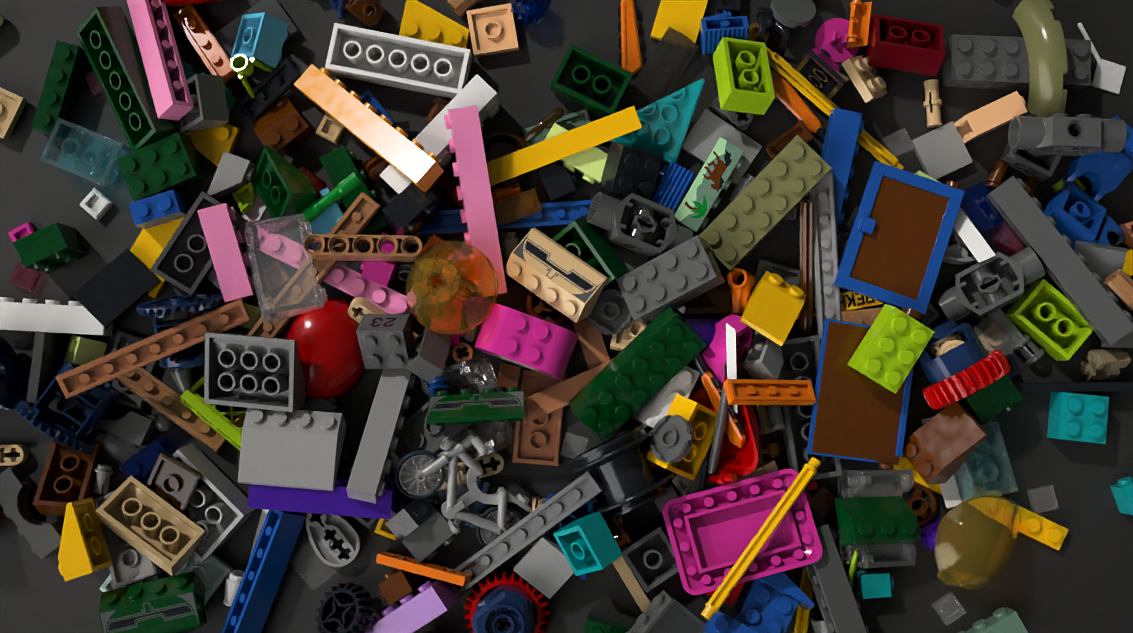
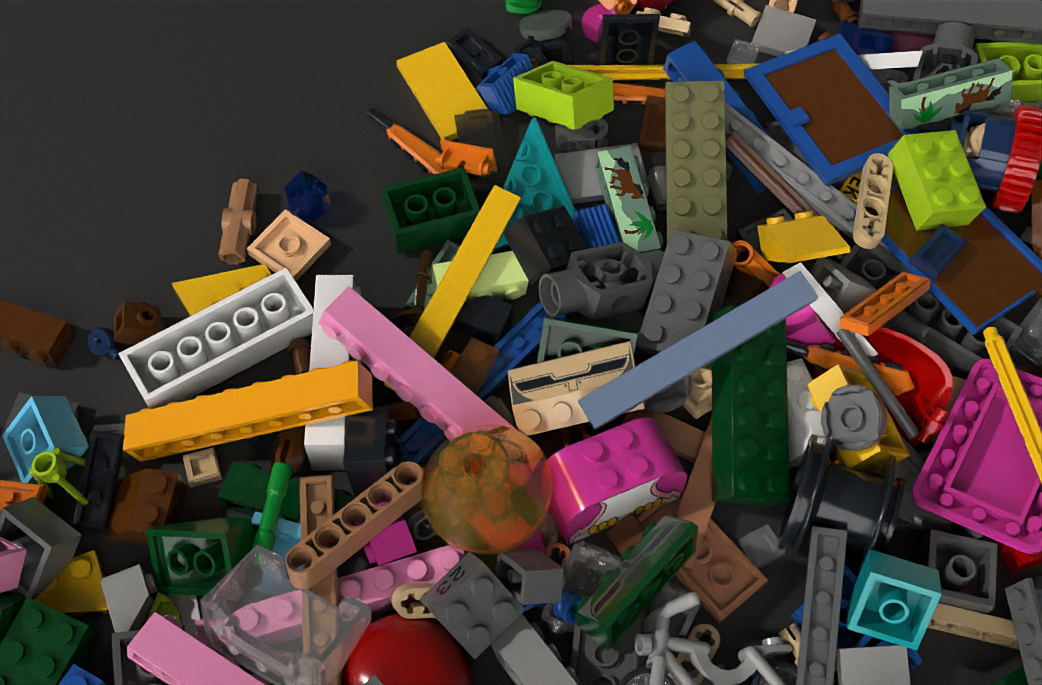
camera: 50 degrees left, 25 degrees down
none -> orange hinge [435,140,497,177]
none -> sand blue tile [578,271,818,430]
none -> tan beam [853,153,893,249]
none -> sand green brick [889,58,1013,130]
none -> dark blue tile [909,224,967,281]

